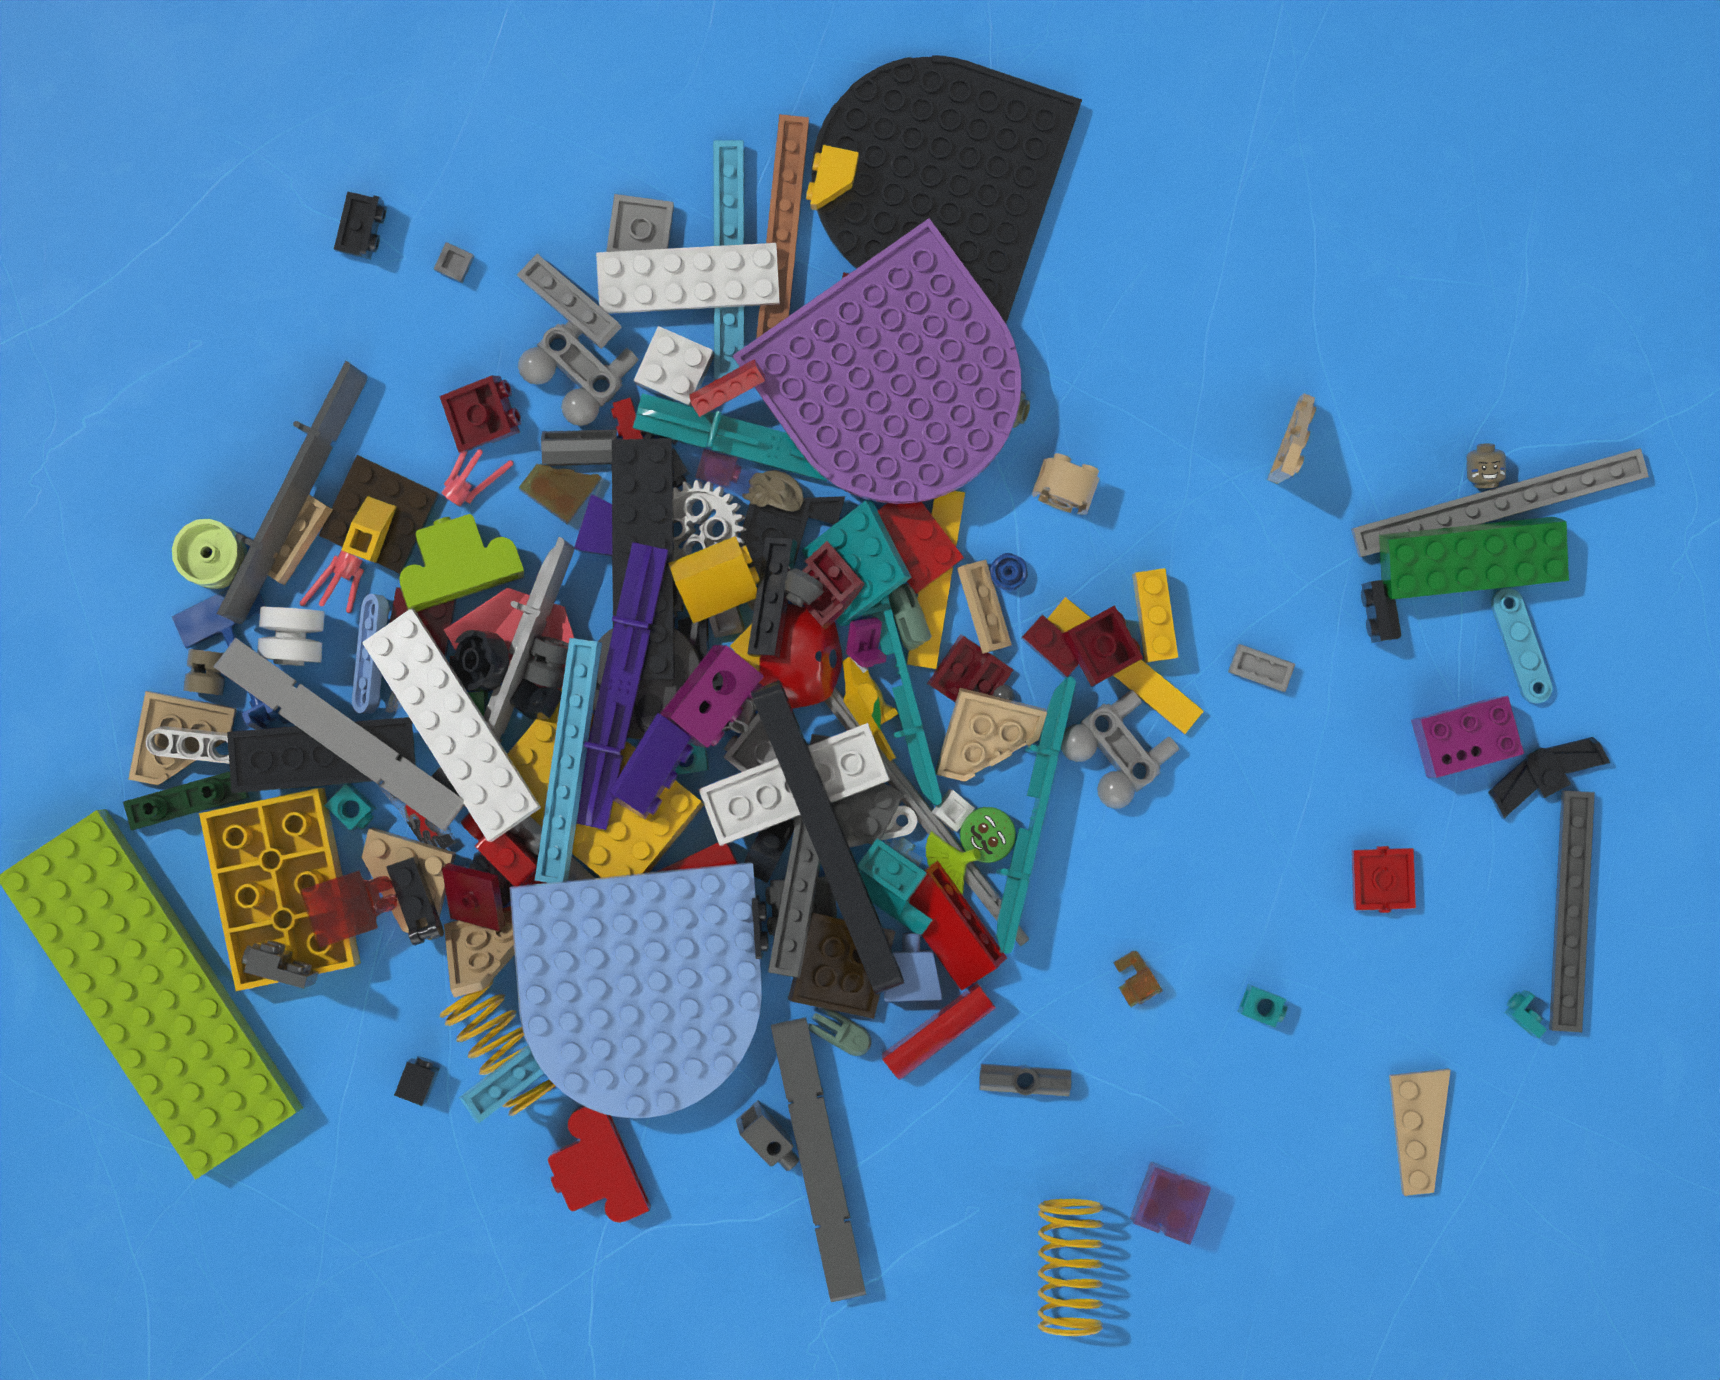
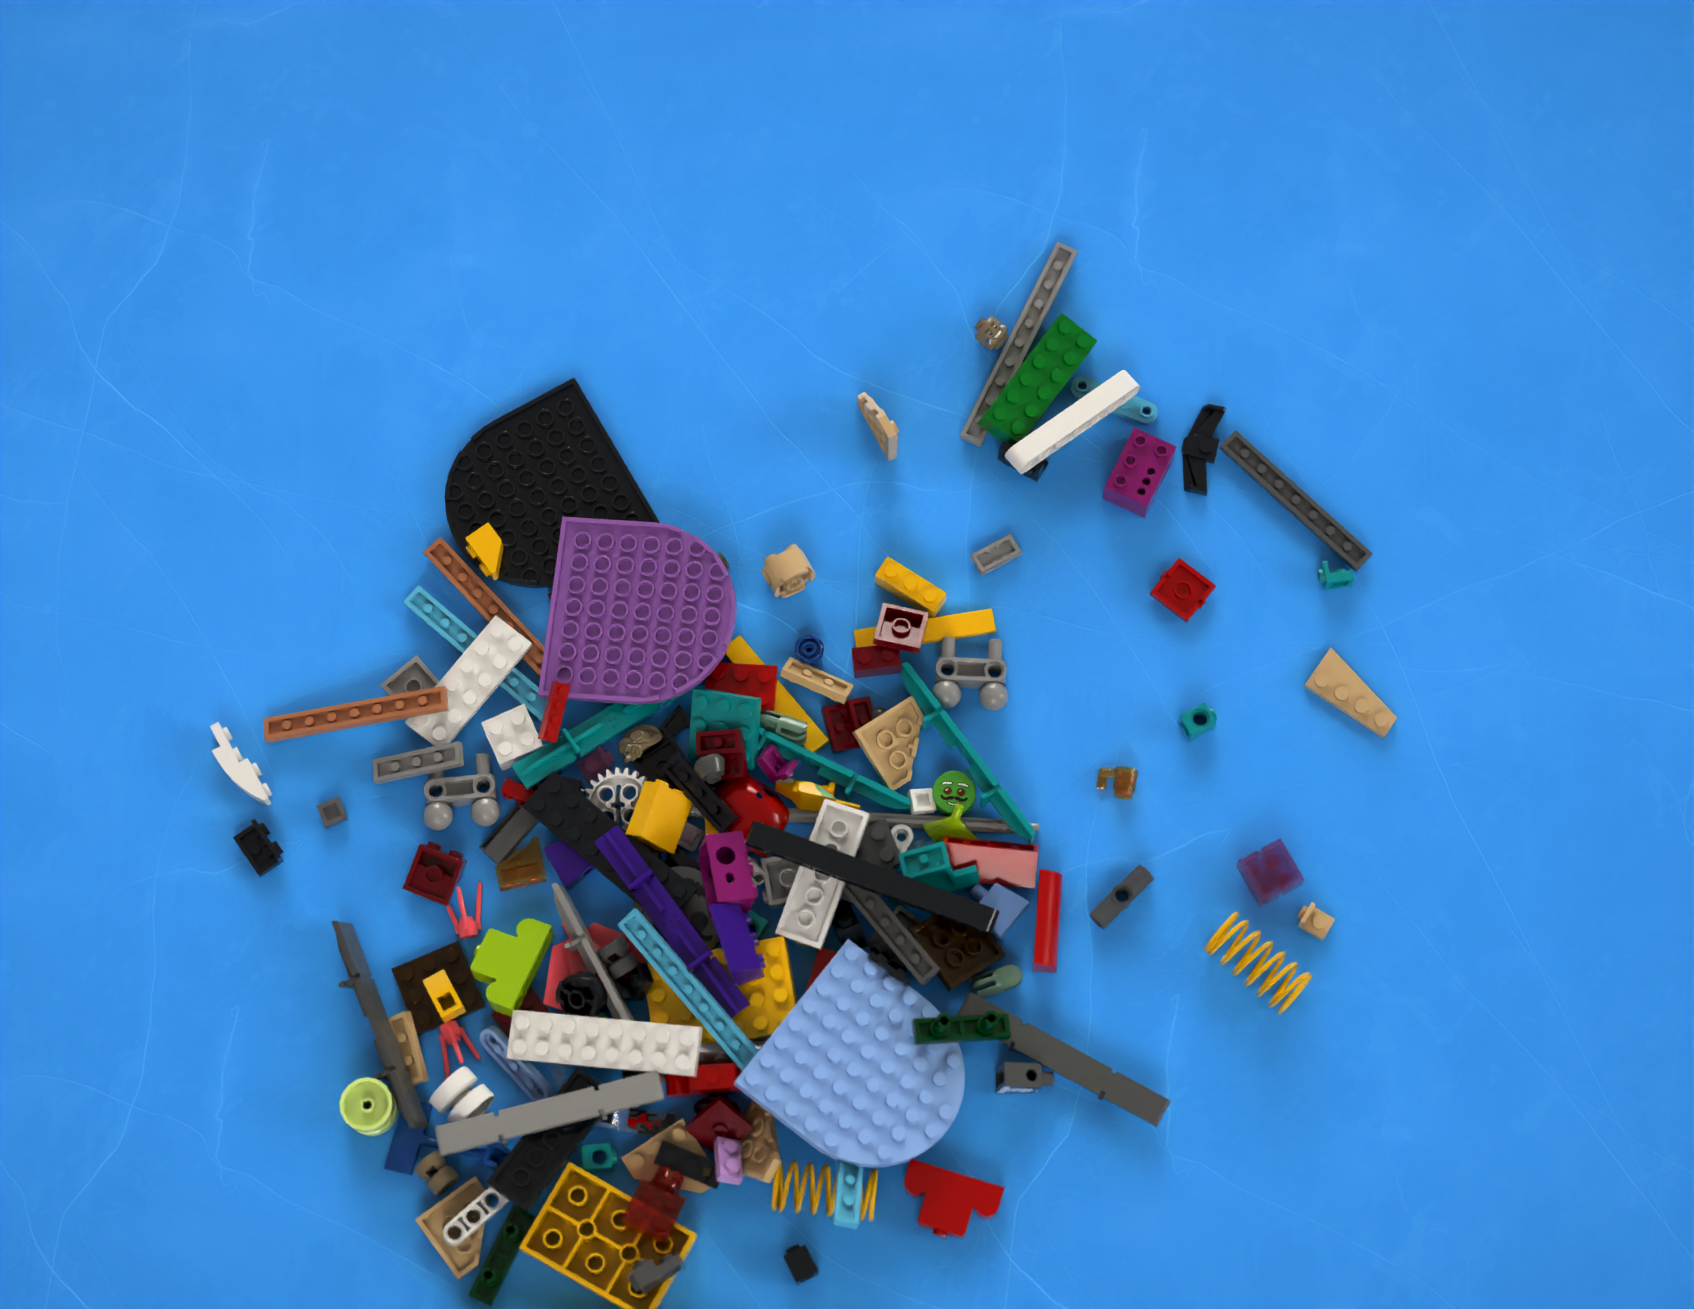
camera: 40 degrees left, 15 degrees down
none -> white slope [210,722,272,806]
none -> nougat plate [264,686,448,743]
none -> lavender plate [714,1136,743,1185]
none -> dark green plate [912,1010,1011,1045]
none -> white beam [1005,370,1141,474]
none -> tan bracket [1297,902,1335,941]

